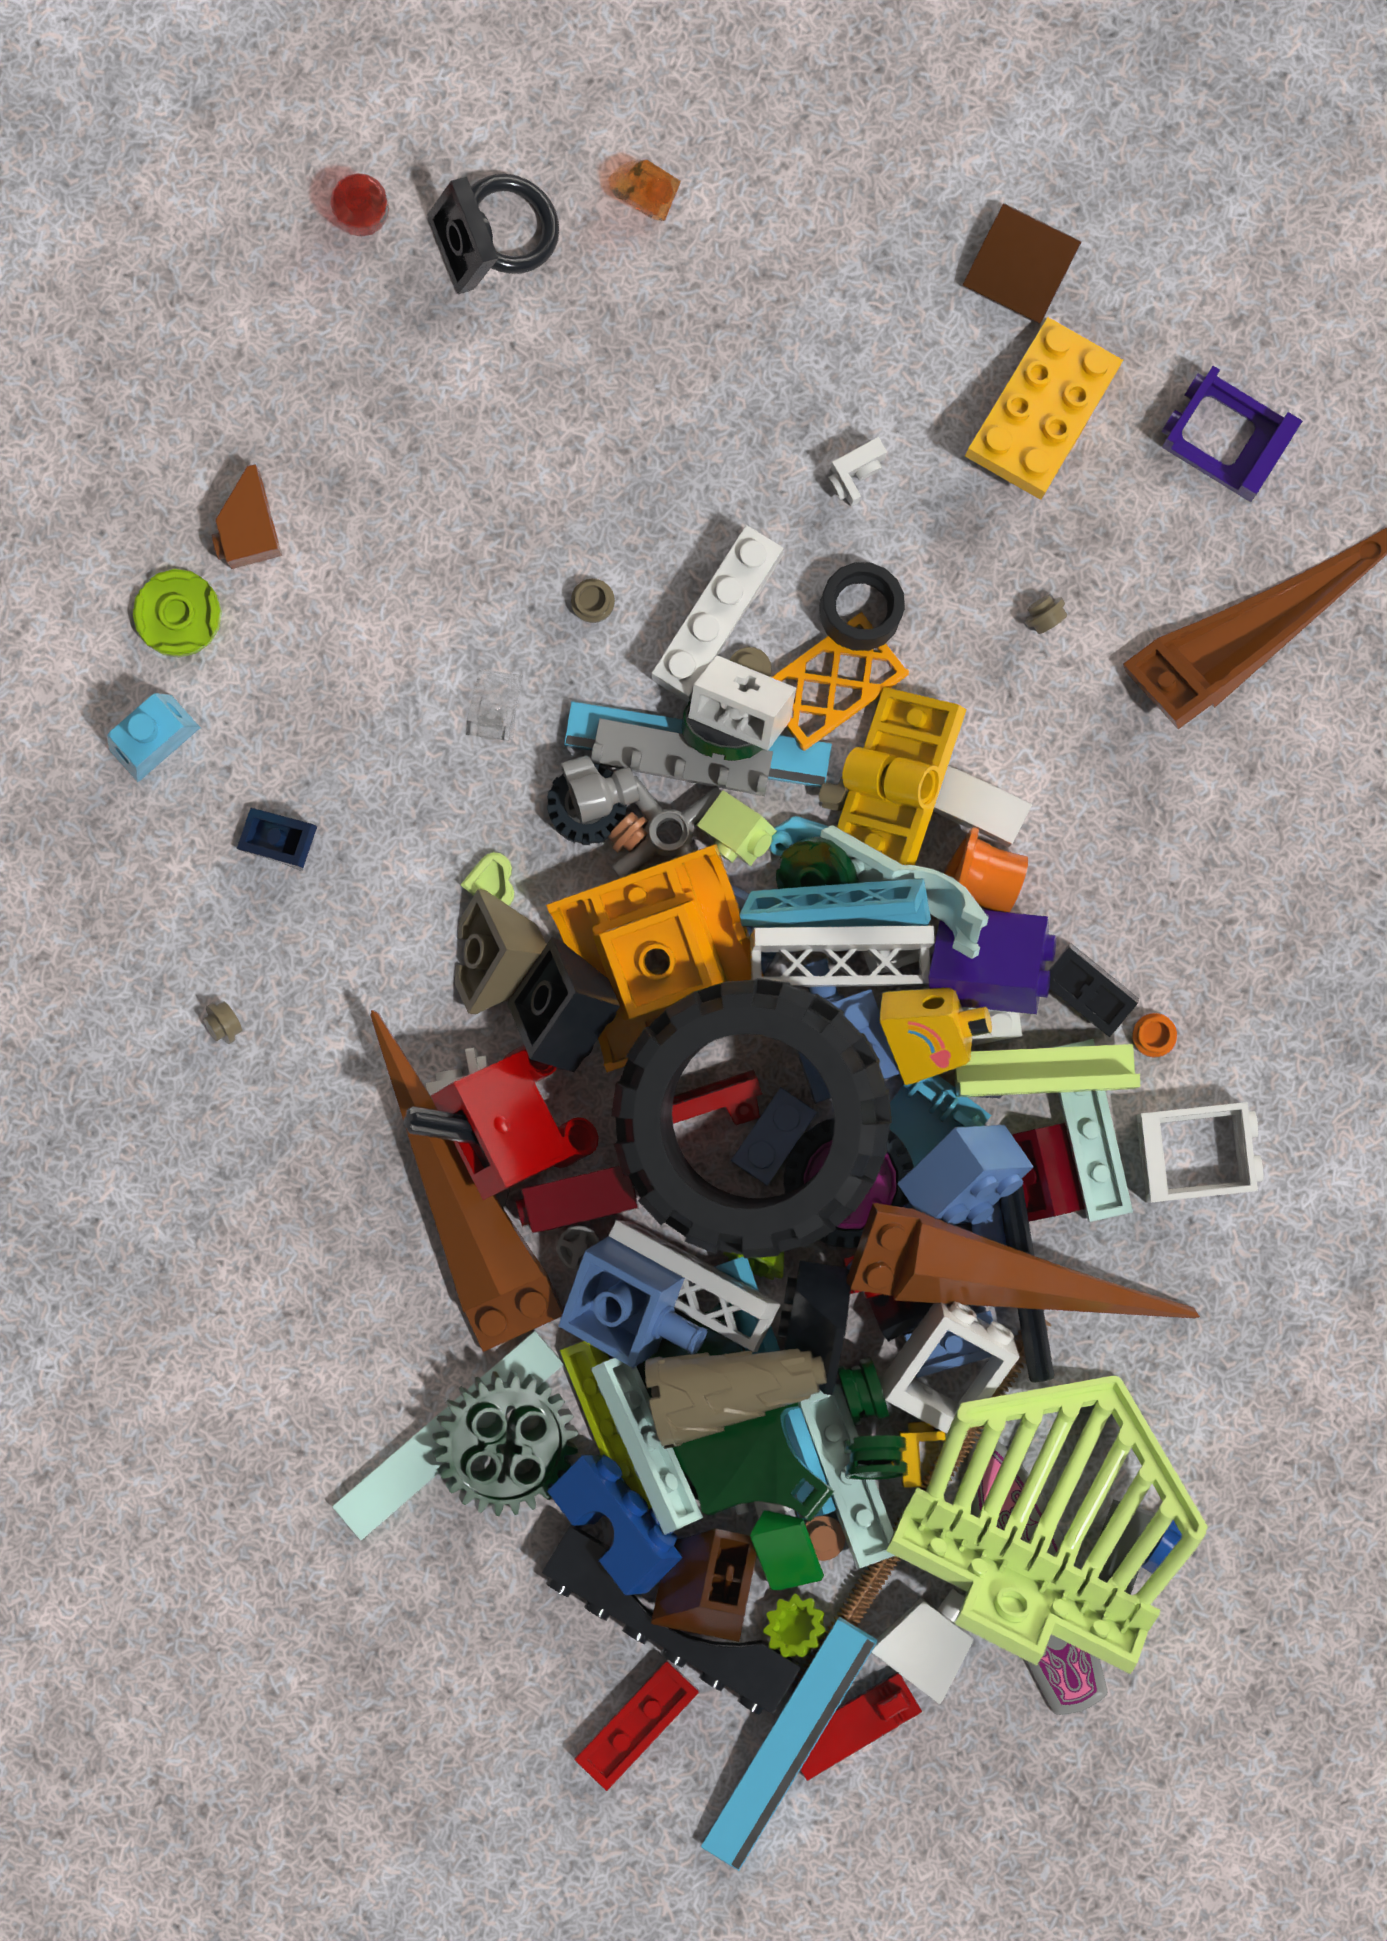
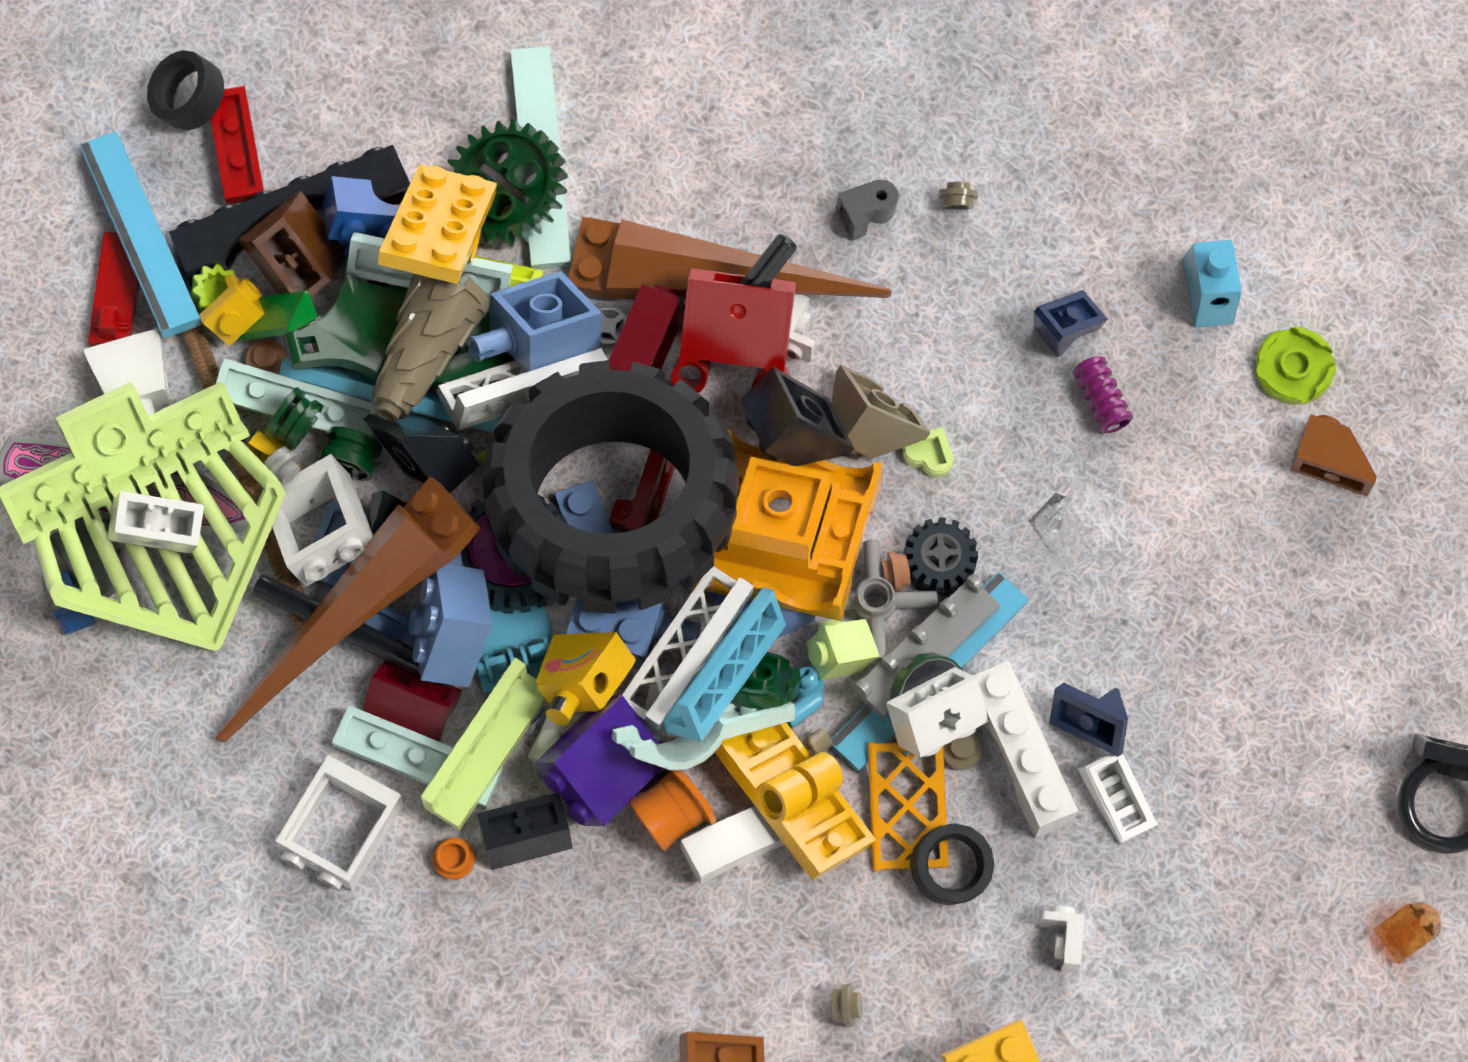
camera: 120 degrees right, 15 degrees down
light grey piece [561,755,640,824] -> none
dark tan plate [571,579,615,623] -> none
none -> white brick [107,491,204,553]
none -> black tyre [147,50,224,131]
none -> yellow bracket [199,273,264,346]
none -> light grey plate [264,447,301,485]
none -> yellow plate [377,164,497,284]
none -> dark grey leg [836,179,899,241]
none -> dark blue slope [1049,683,1128,757]
none -> magenta piece [1073,356,1133,433]
none -> white slope [1077,753,1157,843]

